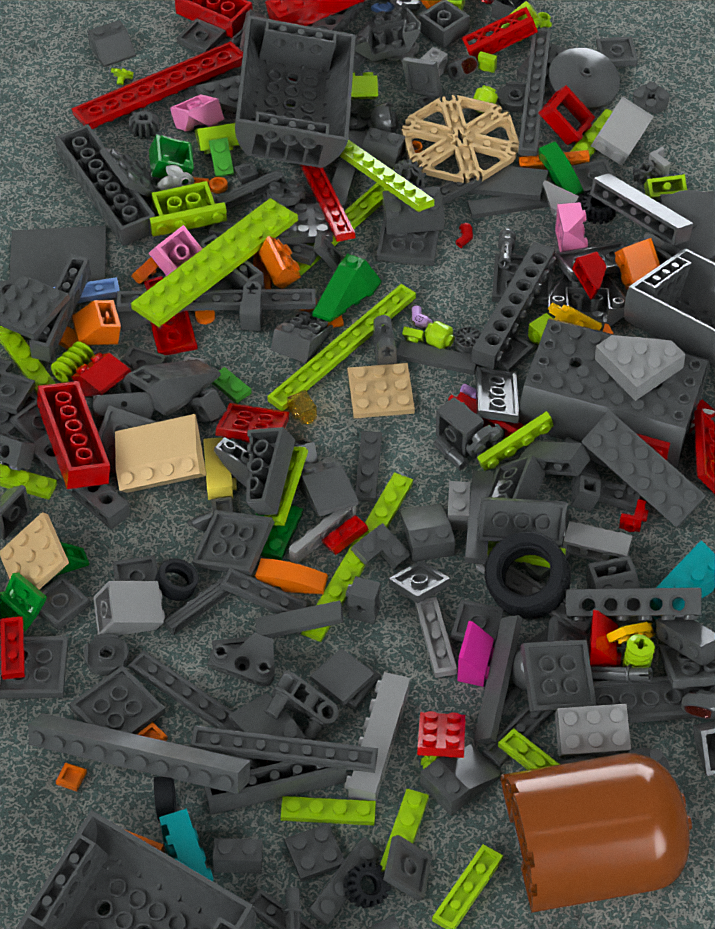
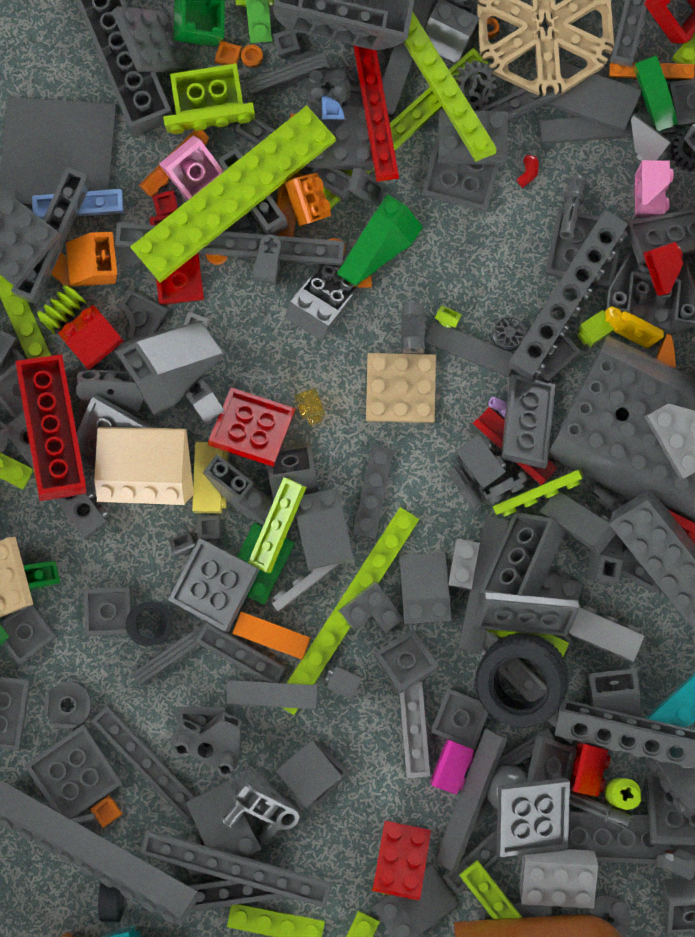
camera: 10 degrees right, 30 degrees up
orange tile [56,762,87,791] -> none
light grey slope [93,581,165,635] -> none
light grey plate [157,165,194,191] -> none
bright green plate [212,367,252,404] -> none
dark grey wedge [246,427,296,515] -> none
lime plate [267,284,416,411] -> none
red plate [322,515,369,555] -> none
light grey brick [345,672,410,801] -> none
lavender arm [412,306,433,329] -> none
lime head [424,321,455,349] -> none
yellow hinge [606,622,656,644] -> none
red bracket [619,499,649,532] -> none
none -> medium blue tile [322,95,345,119]

